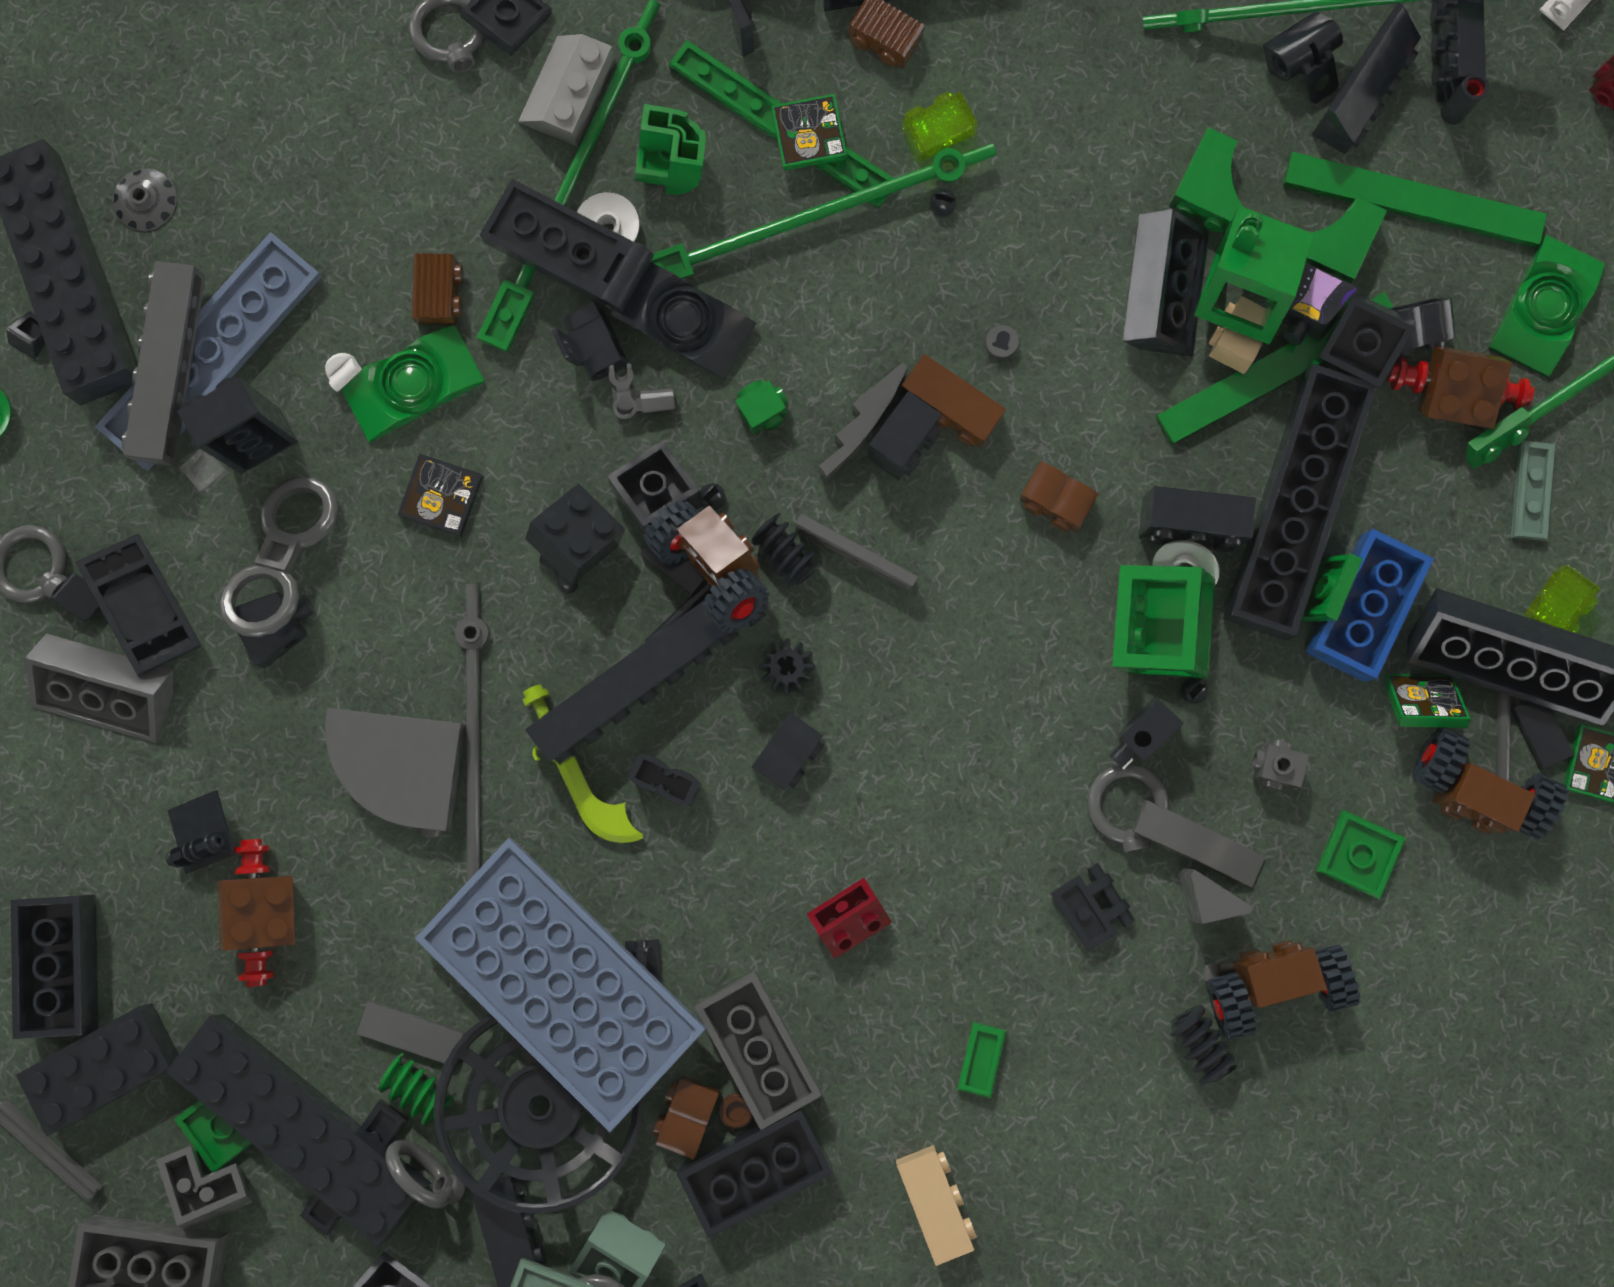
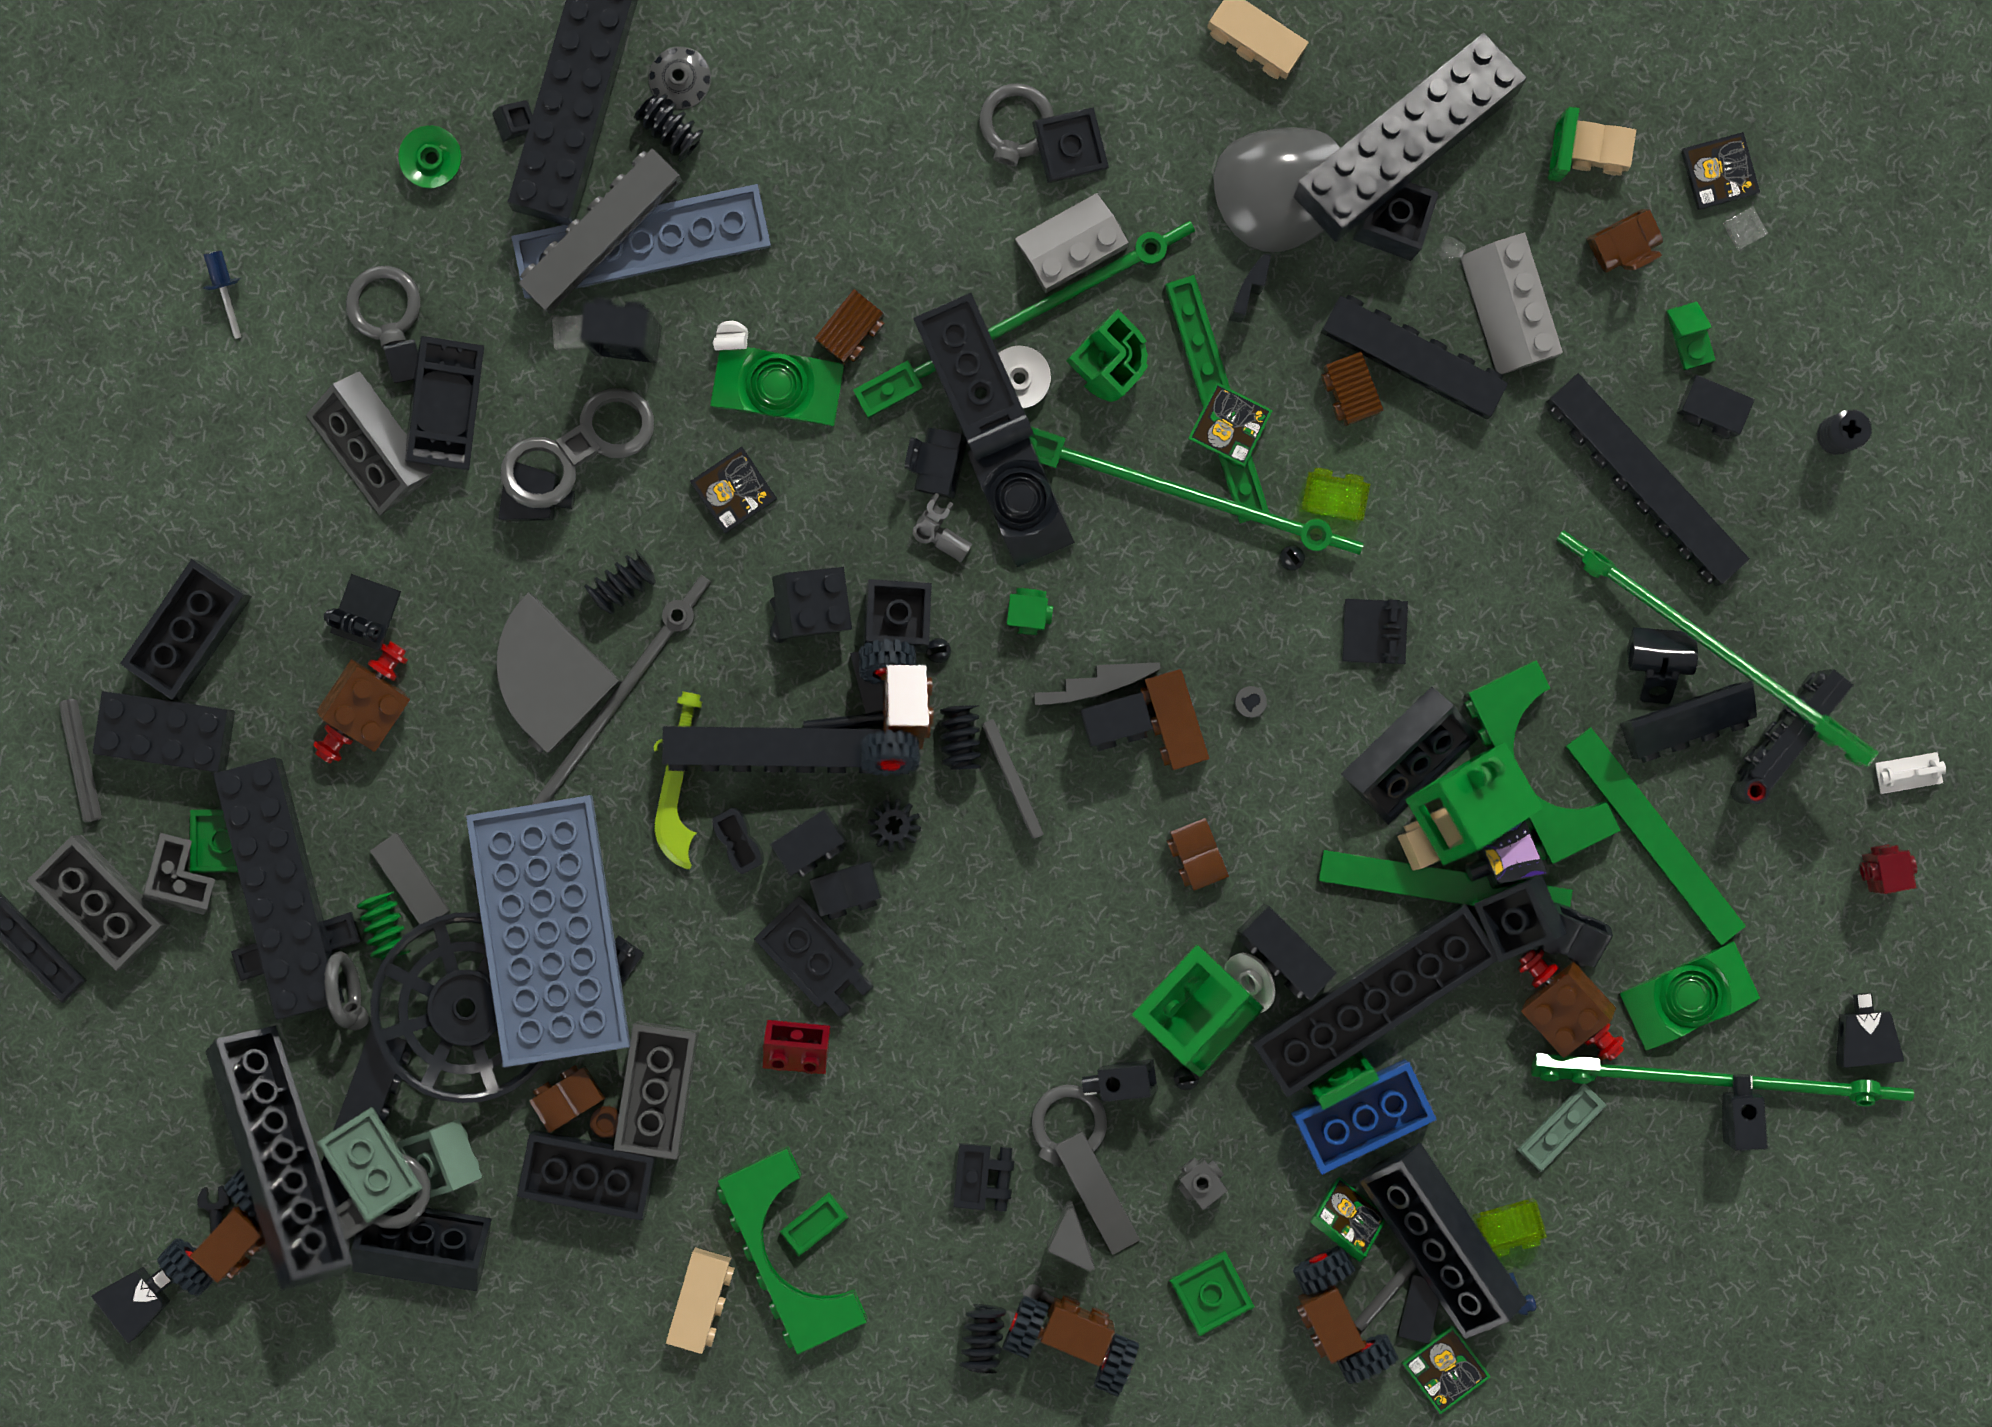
camera: 35 degrees right, 5 degrees up
none -> black piece [584,549,656,615]
none -> black piece [634,94,704,162]
none -> green arch [716,1146,868,1354]
none -> black tile [754,895,874,1017]
none -> black brick [770,809,847,878]
none -> black hinge [1342,599,1408,664]

